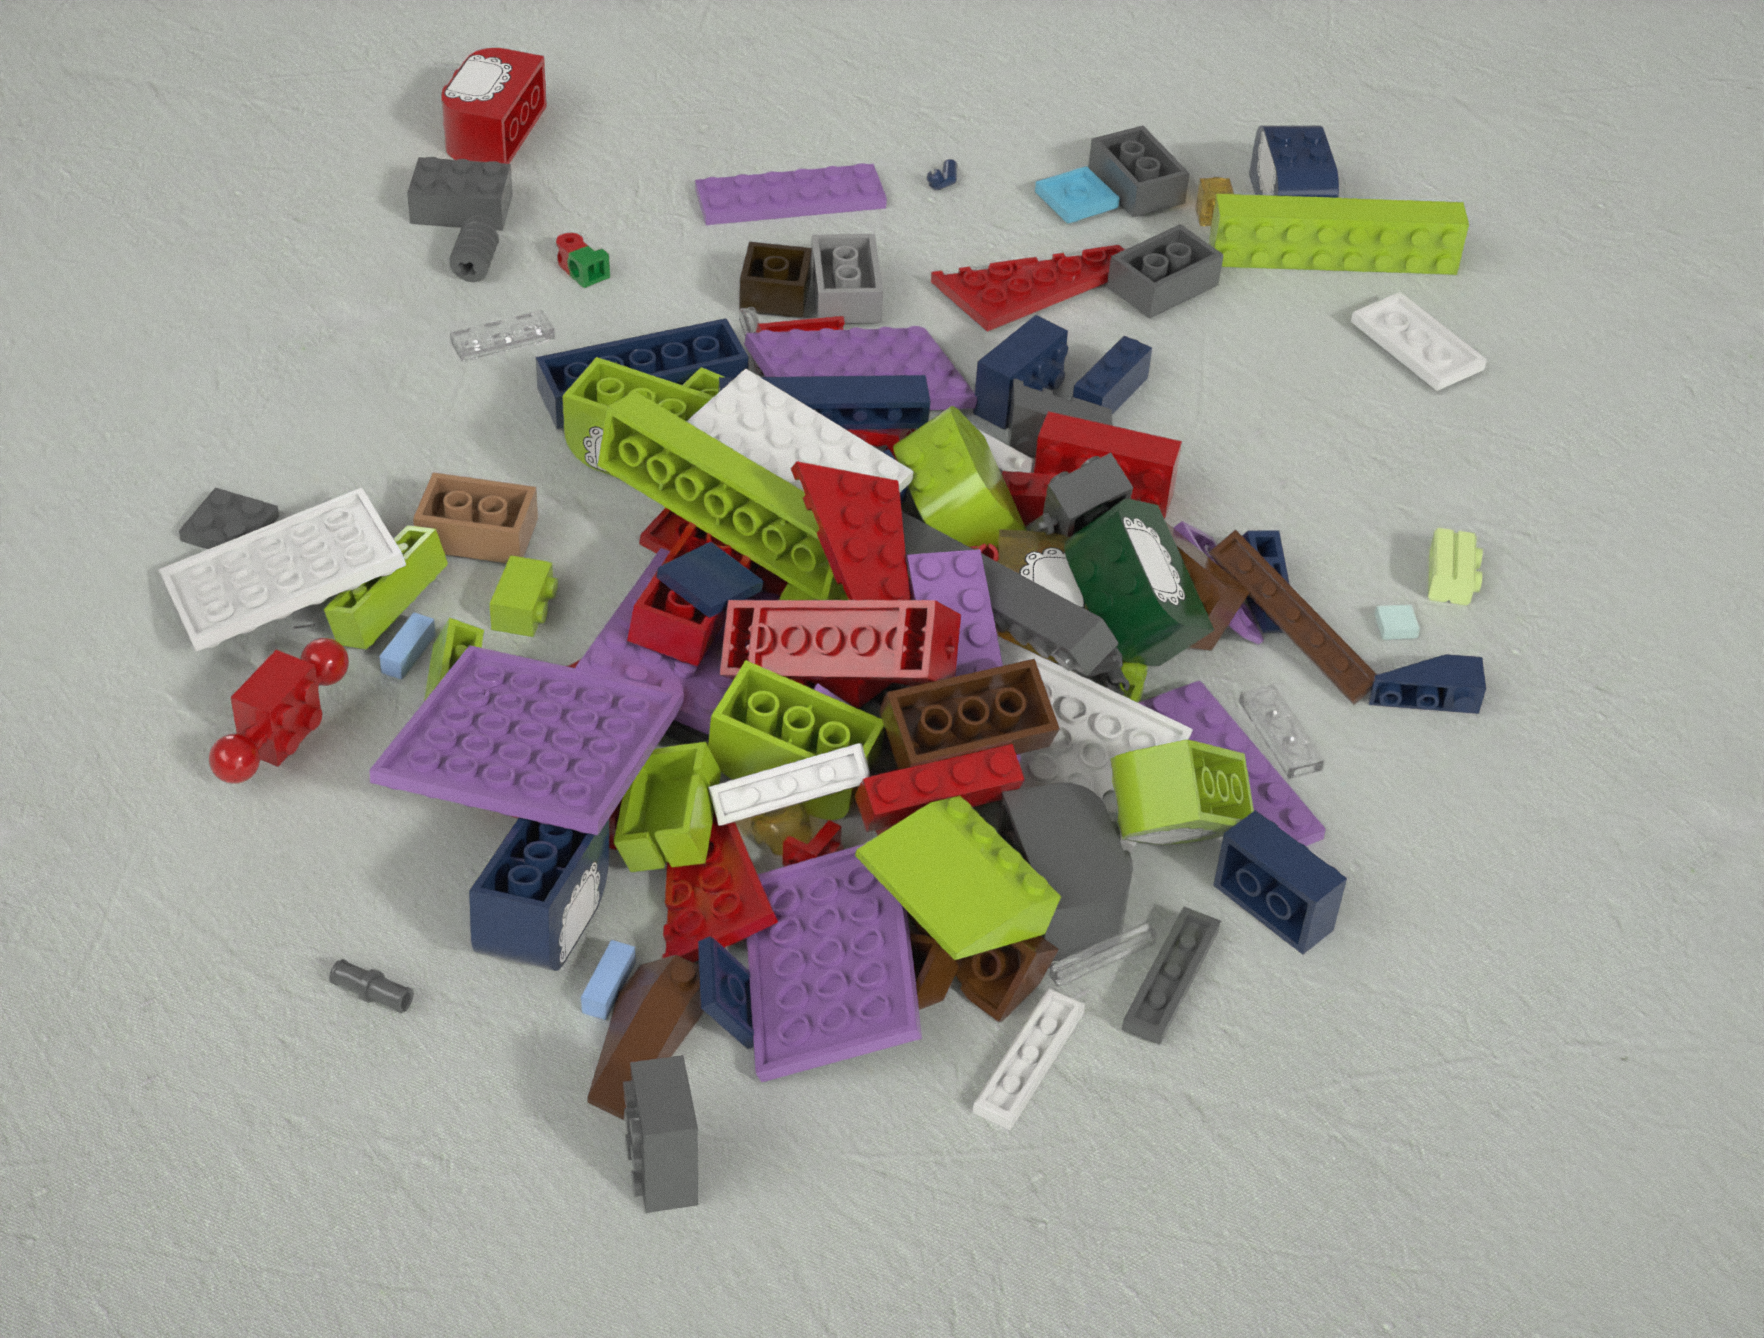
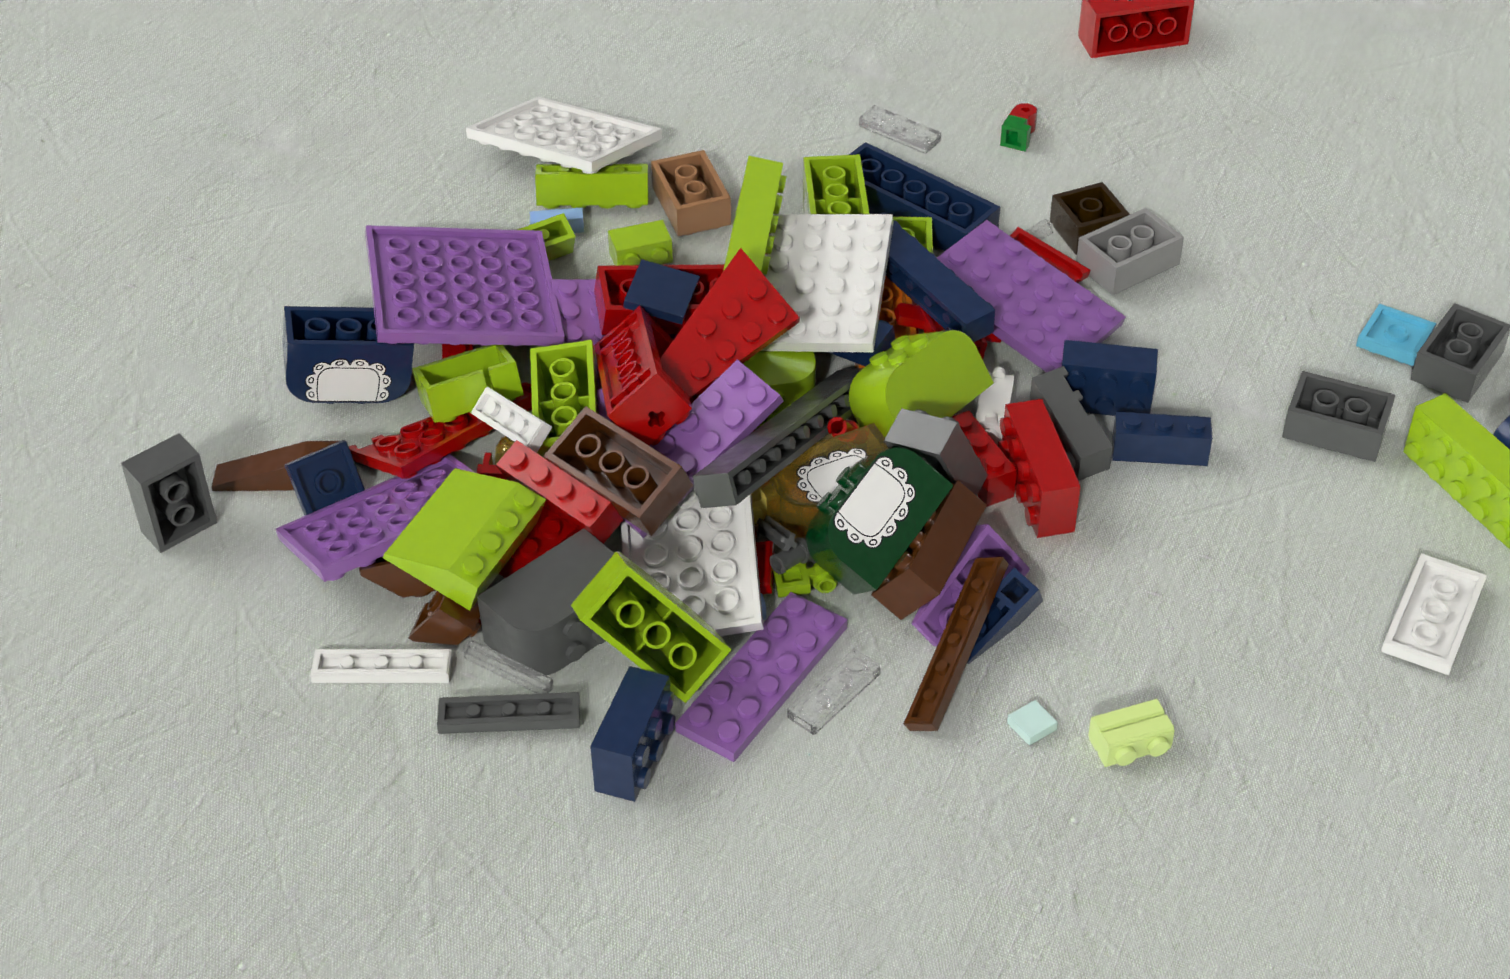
camera: 65 degrees right, 0 degrees up
dark grey plate [179,487,279,549] -> none
red brick [209,638,349,784] -> none
dark grey pin [329,959,414,1013] -> none
dark grey brick [407,157,513,231] -> none
dark grey piece [449,215,499,283] -> none
light blue piece [581,940,636,1020] -> none
medium lavender plate [695,163,887,225] -> none
dark blue arm [926,159,958,190] -> none
red wing [931,244,1125,332] -> none
clear yellow brick [1195,177,1234,226] -> none
dark blue slope [1368,654,1486,714] -> none

